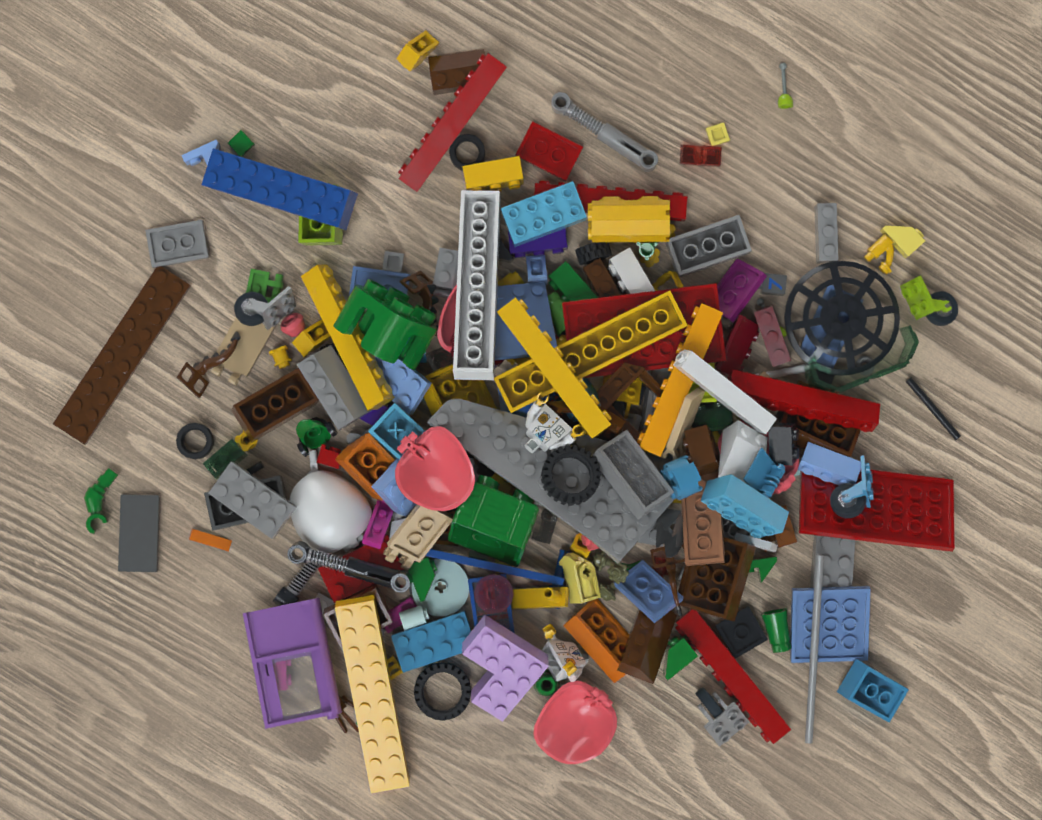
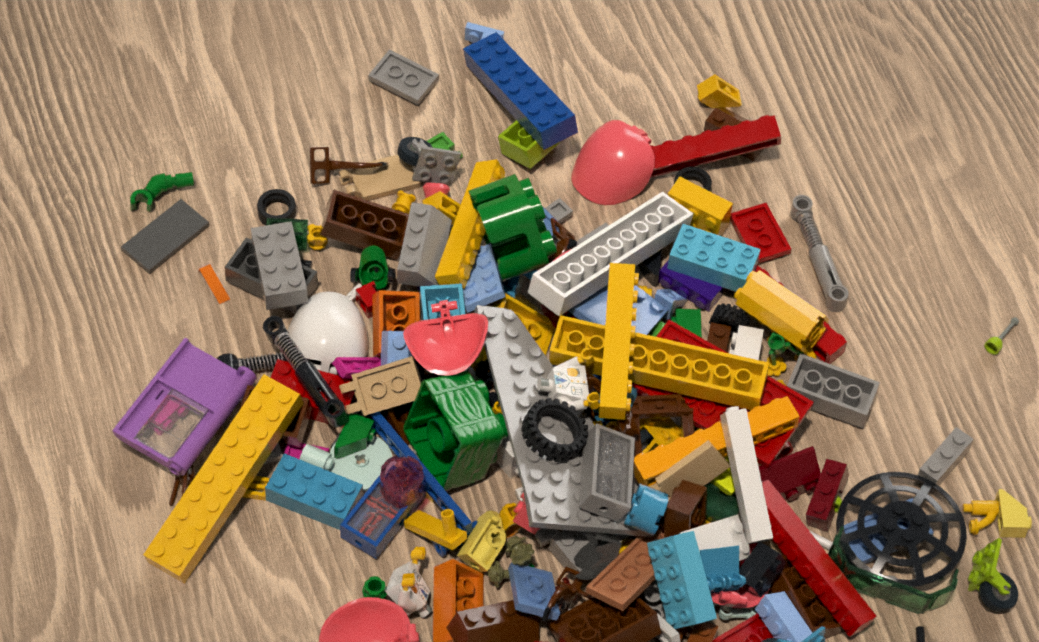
camera: 35 degrees right, 30 degrees down
reddish brown plate [53,266,191,445] -> none
green tile [228,130,255,157] -> none
black tyre [414,663,471,721] -> none
lavender brick [462,615,549,722] -> none
clear smoke leg [531,508,557,545] -> none
clear red slope [680,144,722,167] -> none
light yellow tile [705,122,730,147] -> none
magenta plate [717,258,767,322] -> none
dark grey brick [758,273,787,296] -> none
none -> coral piece [571,120,655,205]

